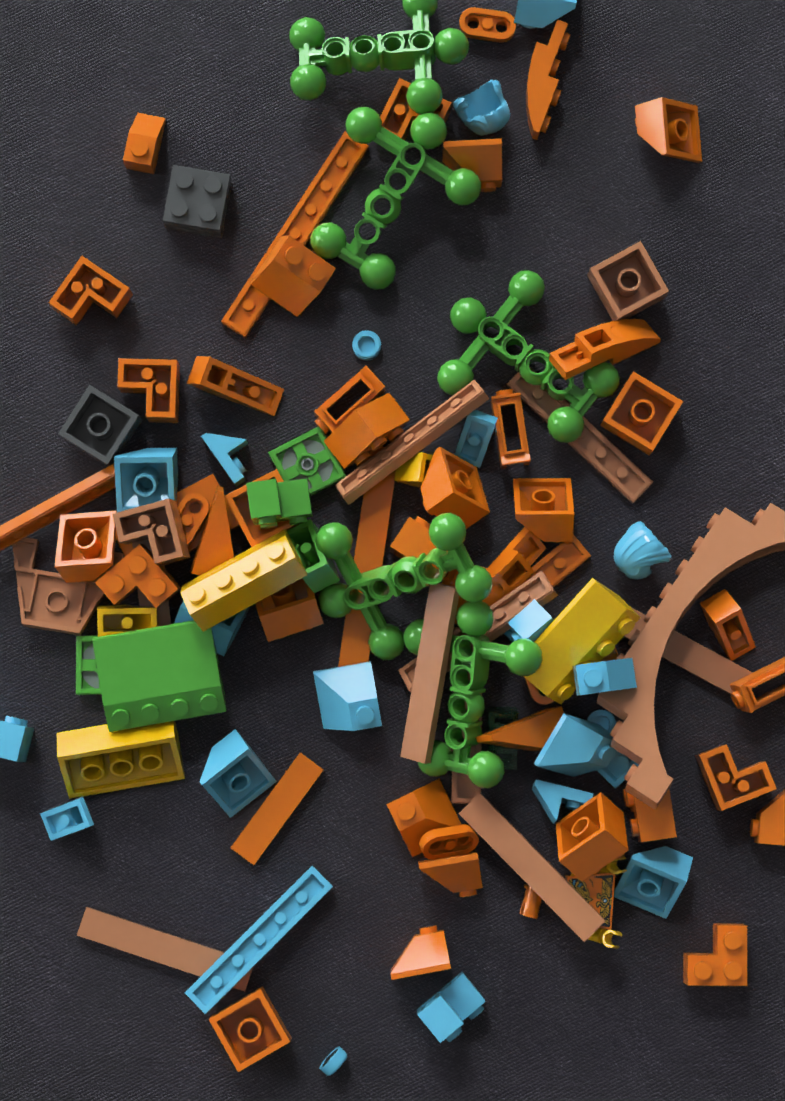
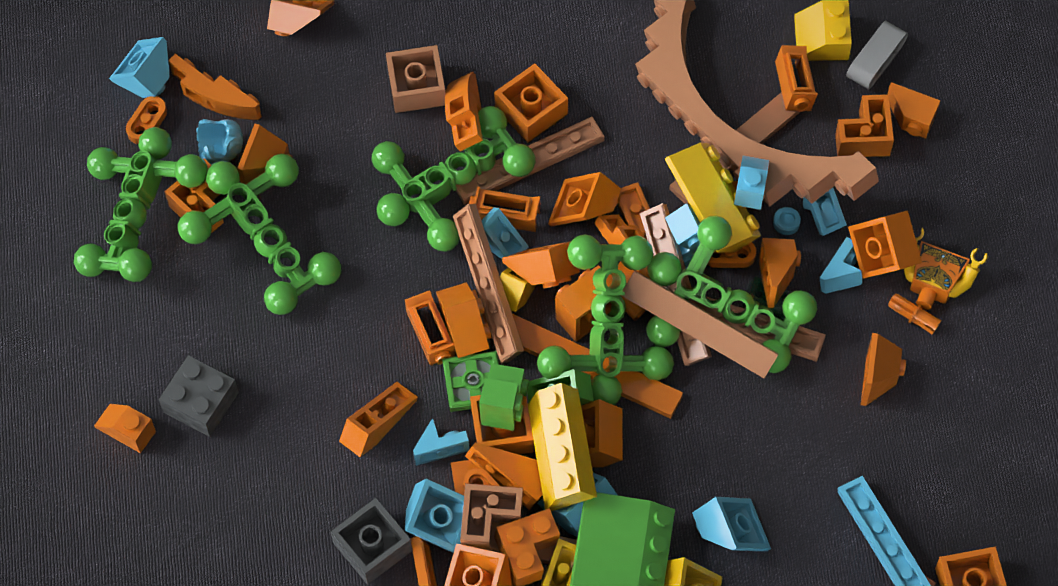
camera: 70 degrees left, 20 degrees down
orange brick [48,256,133,326] -> none
orange brick [117,358,180,423] -> none
orange tile [221,131,369,338] -> none
orange tile [231,752,324,865] -> none
orange slope [250,235,336,317] -> none
medium azure slope [313,661,382,731] -> none
medium azure tile [319,1046,347,1076] -> none
medium azure tile [352,330,381,361] -> none
orange slope [386,779,462,857] -> none
slope [391,925,451,980] -> none
medium azure brick [417,972,486,1043] -> none
orange plate [419,824,479,860] -> none
nougat tile [459,793,606,942] -> none
medium azure slope [534,713,617,777] -> none
medium azure hair [614,521,672,580] -> none
medium azure slope [614,846,693,919] -> none
orange brick [623,789,677,842] -> none
orange brick [683,923,747,986] -> none
orange slope [700,589,756,661] -> none

